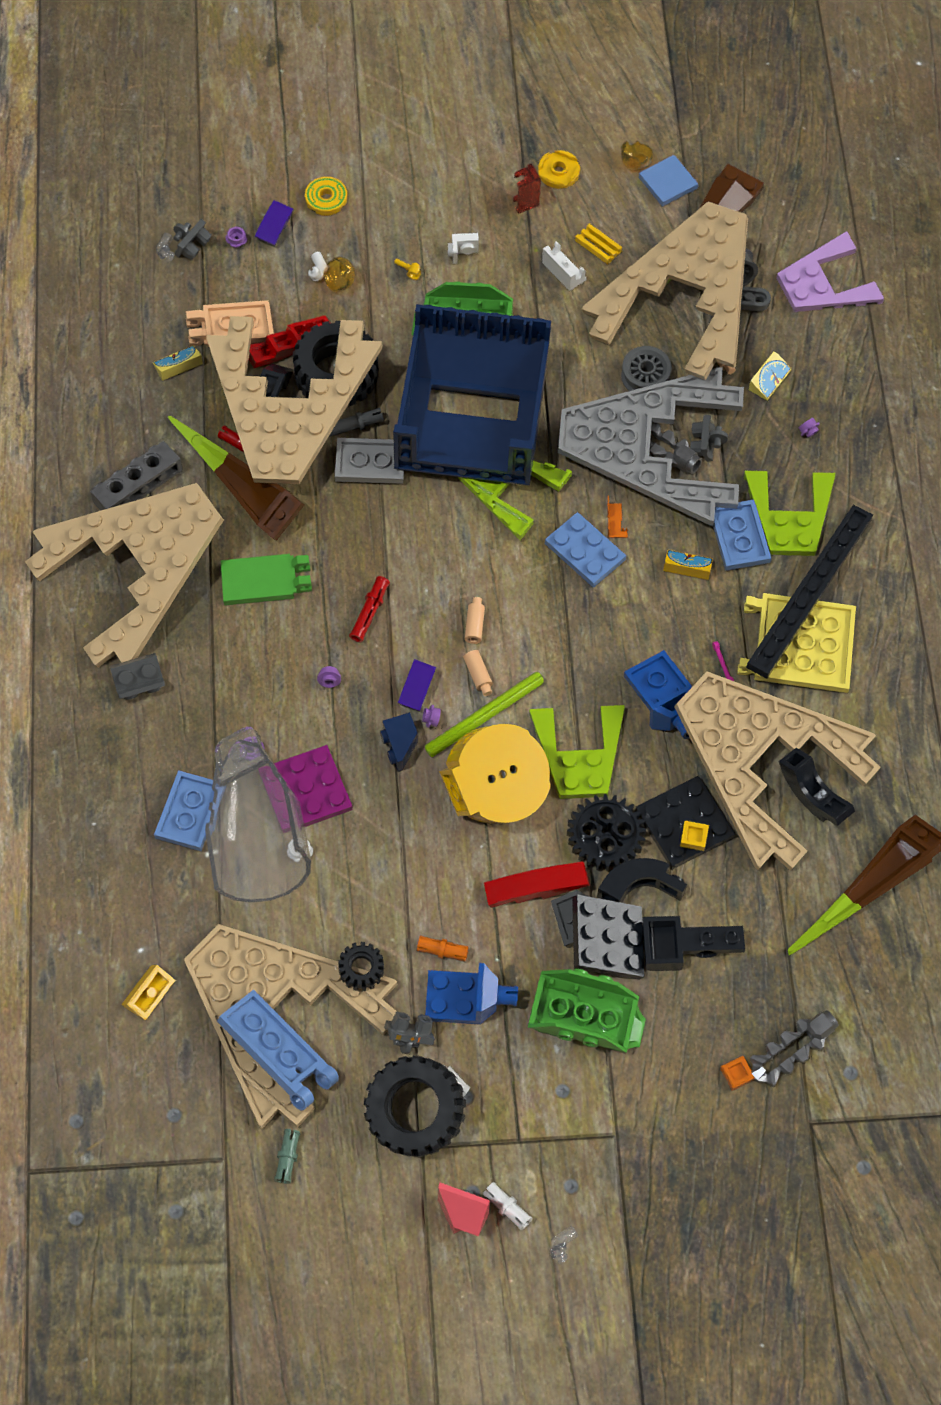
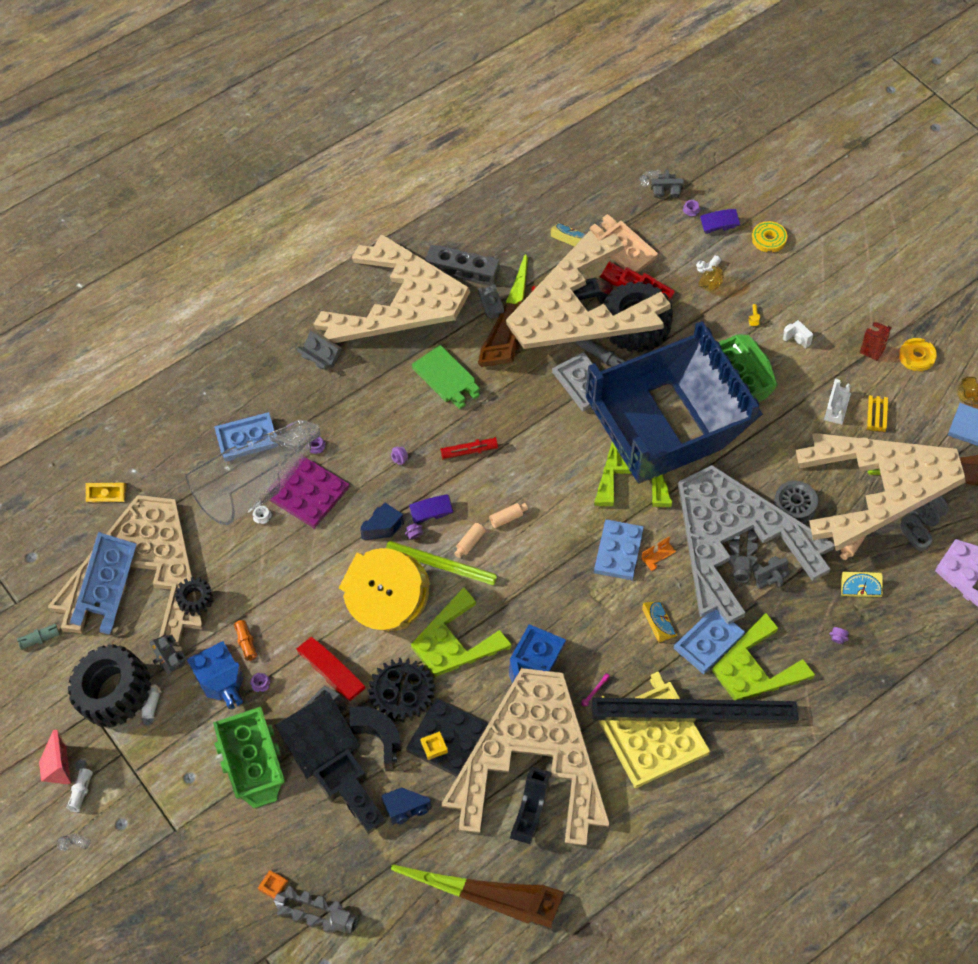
camera: 60 degrees right, 5 degrees down
none -> medium lavender plate [250,673,271,692]
none -> dark blue slope [382,787,431,825]
none -> dark grey hips [478,284,504,319]

